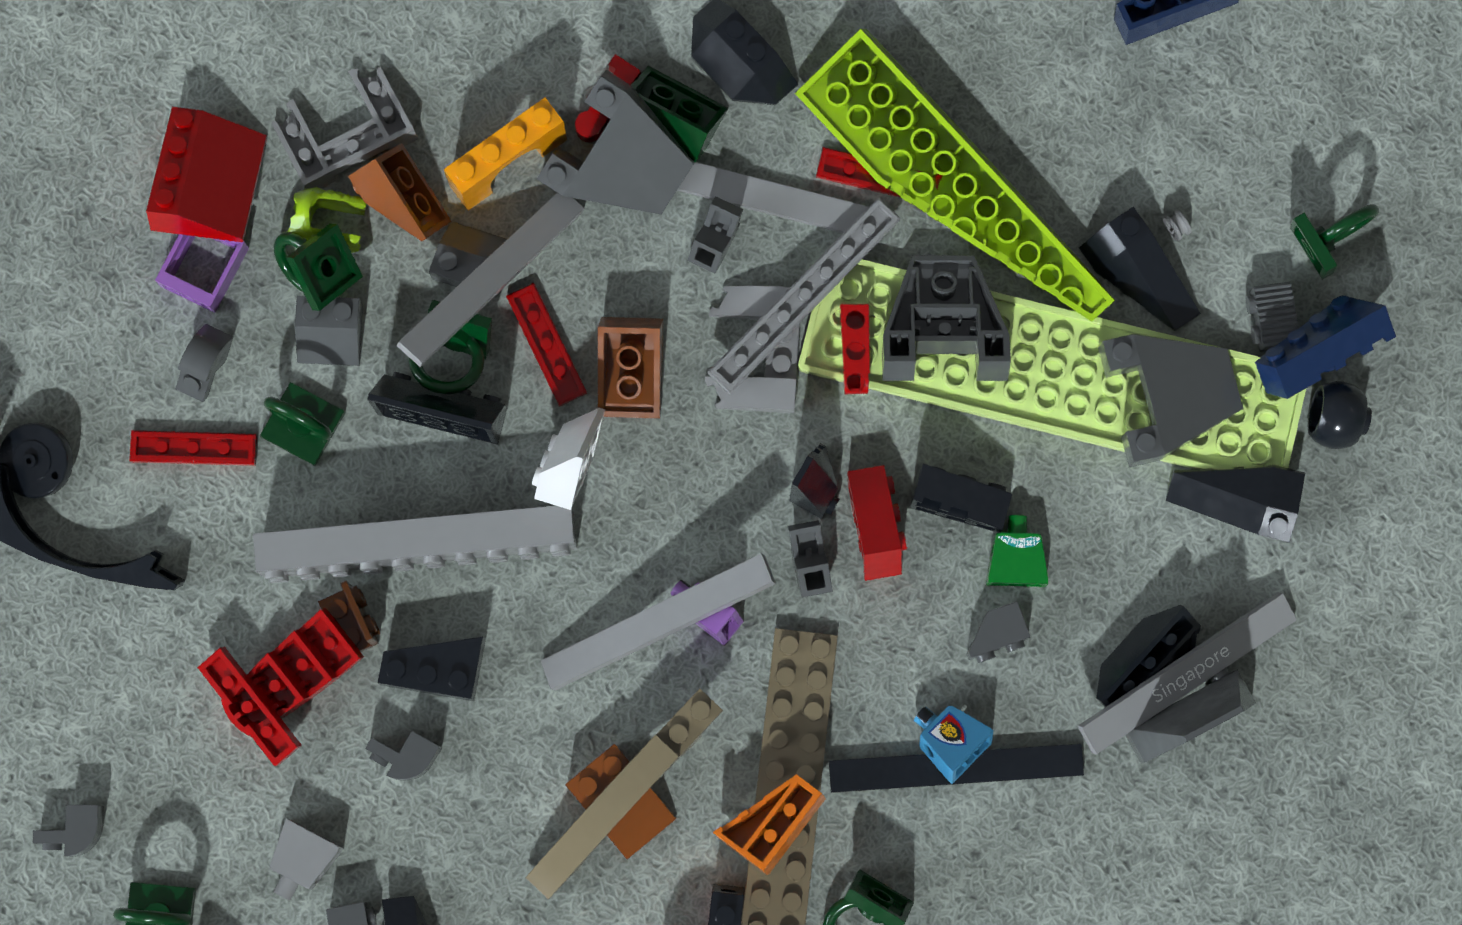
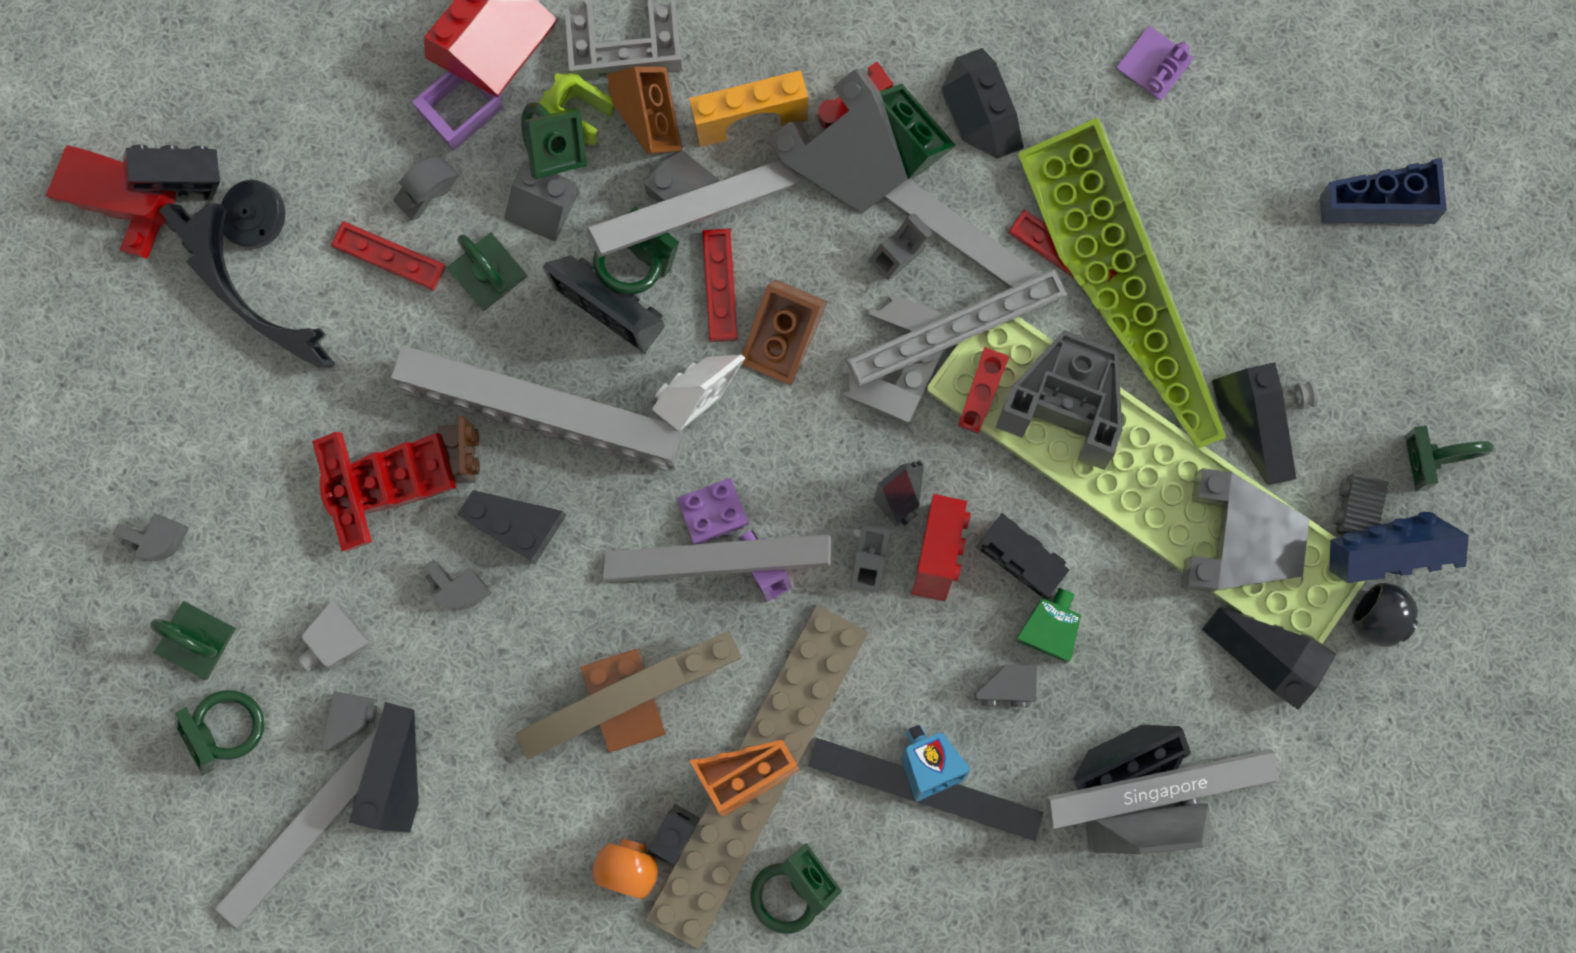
camera: 25 degrees right, 0 degrees up
none -> medium lavender hinge [677,478,749,544]

